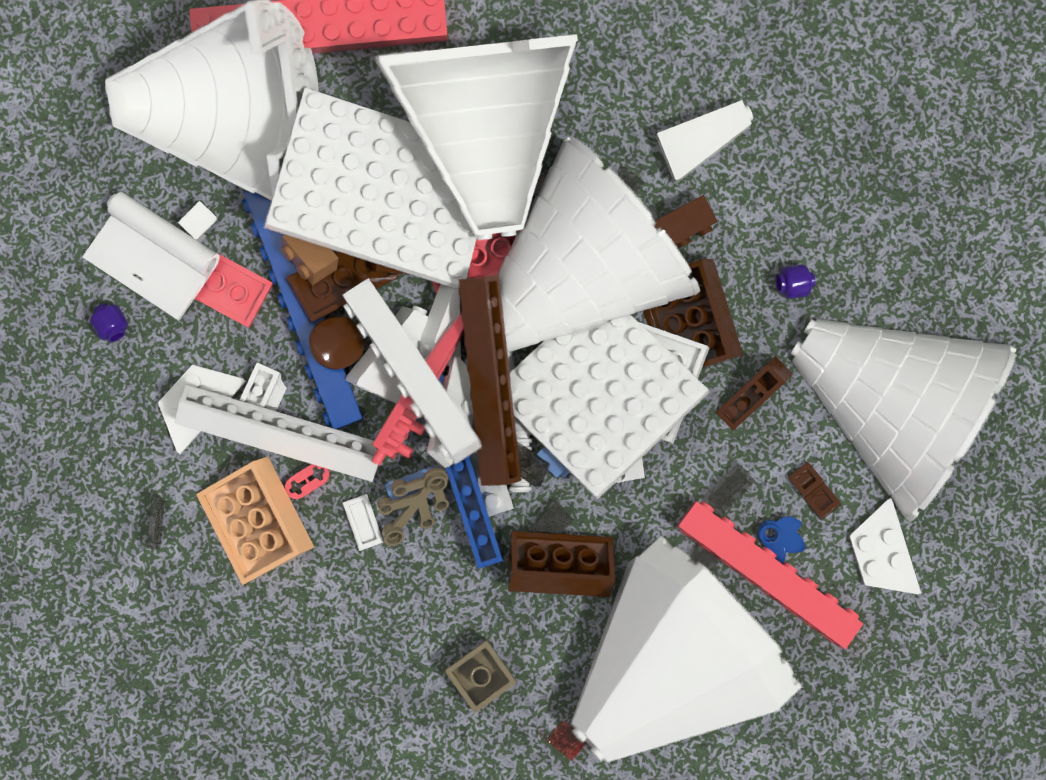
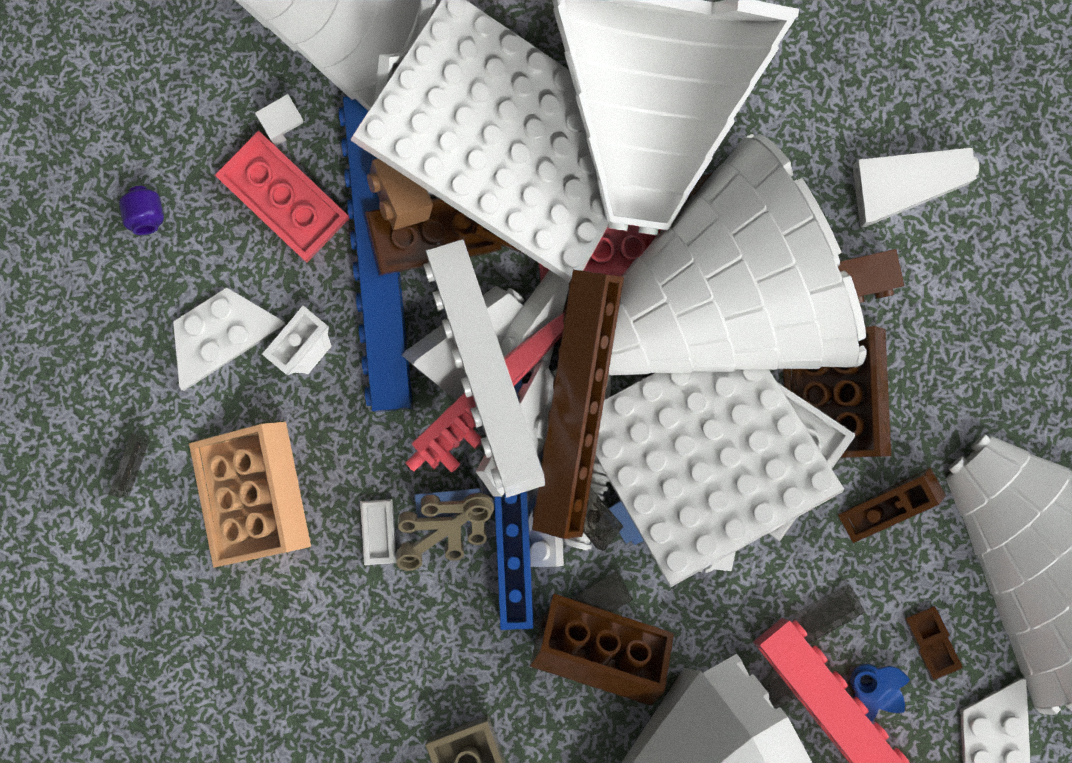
camera: 20 degrees right, 0 degrees up
white door [83,192,220,321] -> none
white brick [174,385,378,482] -> none
coral beam [285,464,330,499] -> none
reddish brown piece [309,316,365,370] -> none
dark purple head [776,264,815,299] -> none

